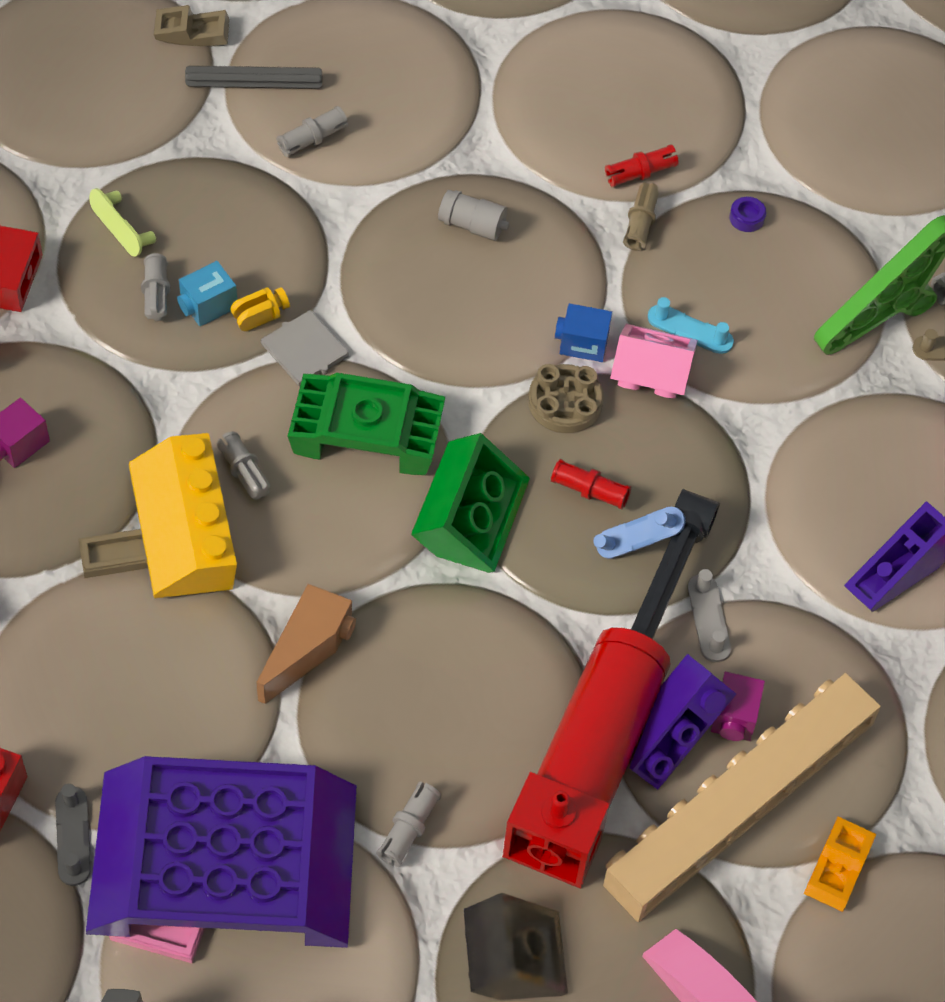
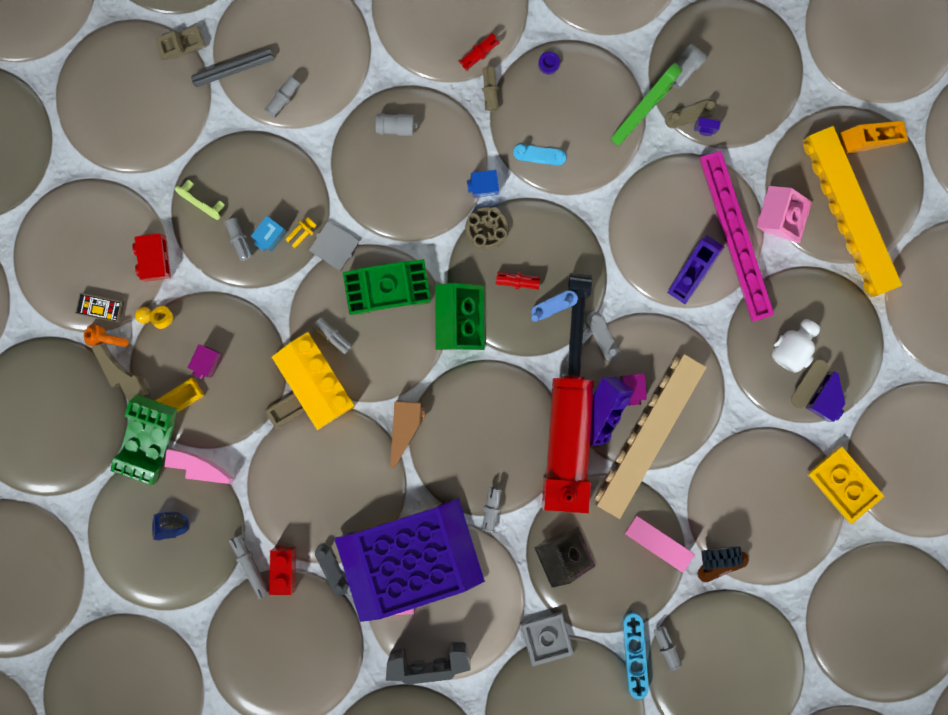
camera: 15 degrees left, 30 degrees up
bright pink slope [610,324,698,398] -> none
light orange slope [803,816,876,912] -> none

